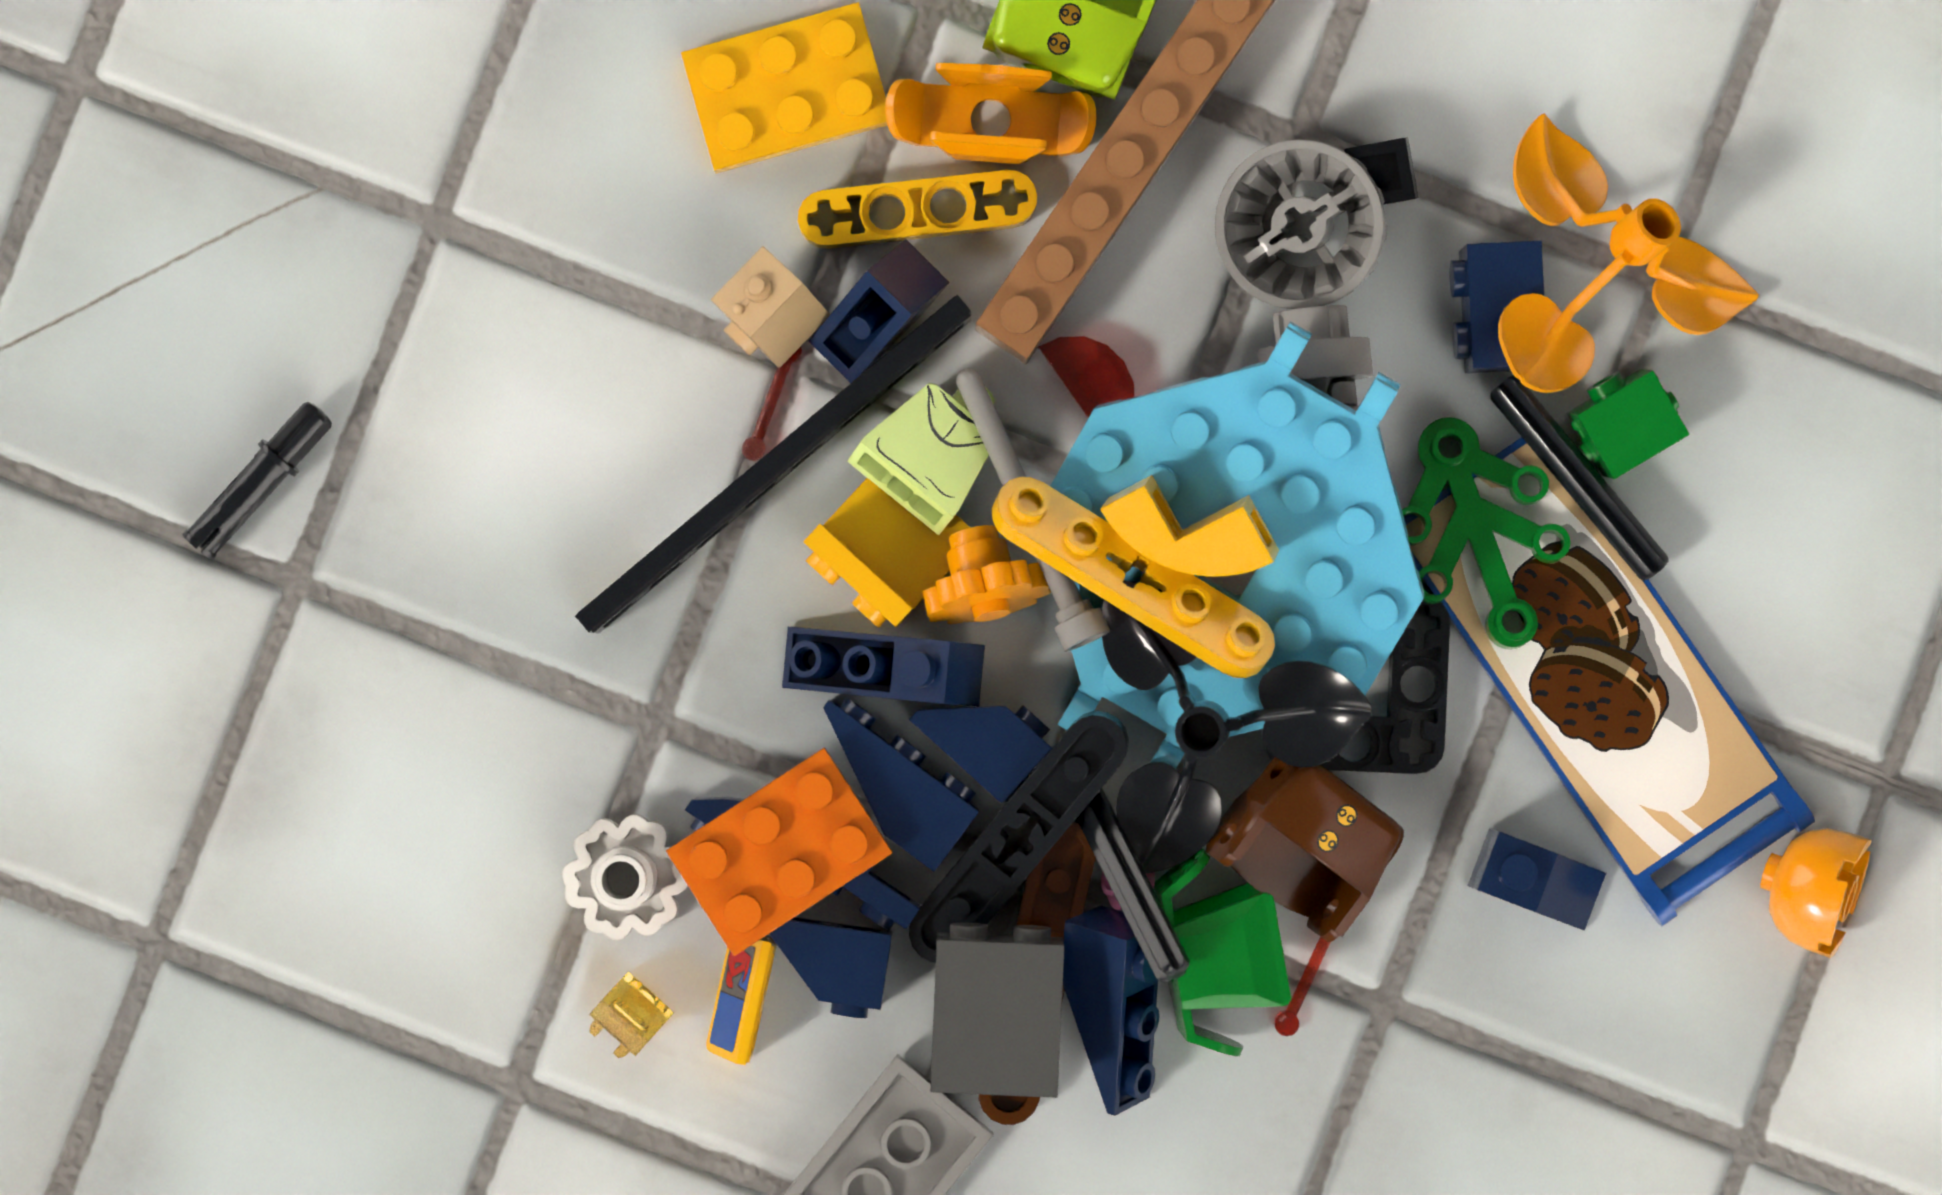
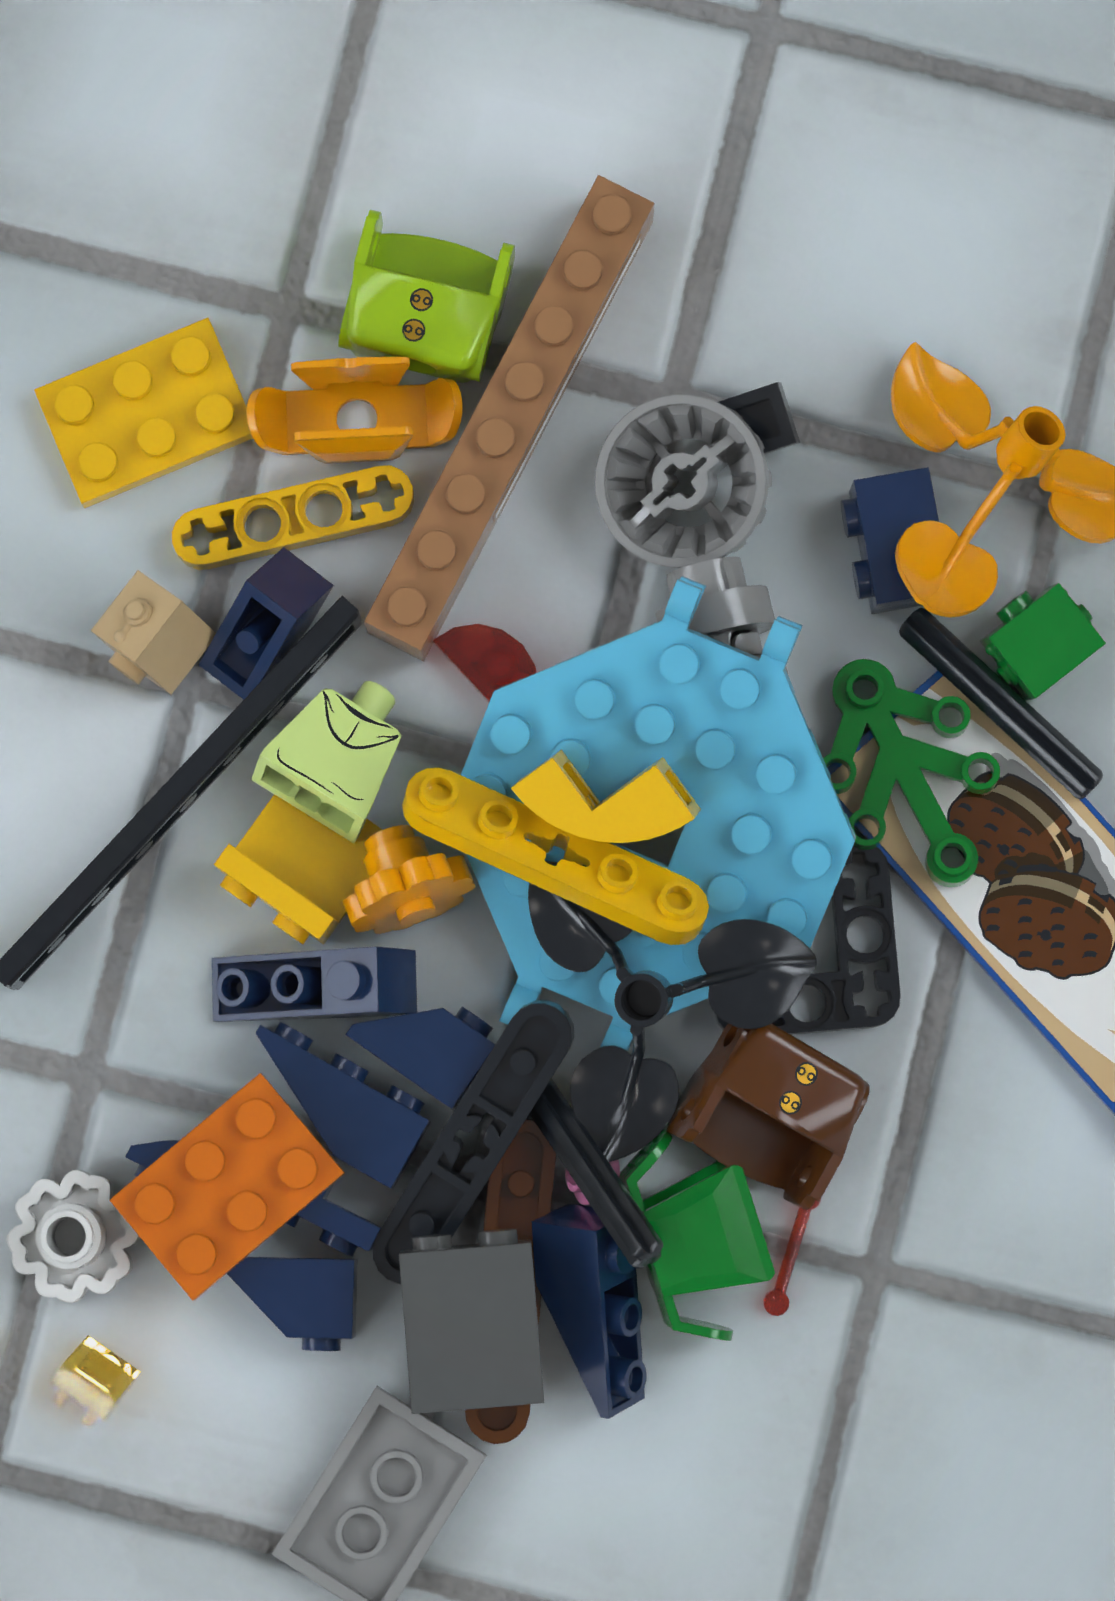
camera: 10 degrees left, 5 degrees down
slope [706,936,777,1065] -> none
clear red hinge [741,347,802,461] -> none
light grey piece [956,368,1111,652] -> none
dark blue slope [1467,828,1606,931] -> none

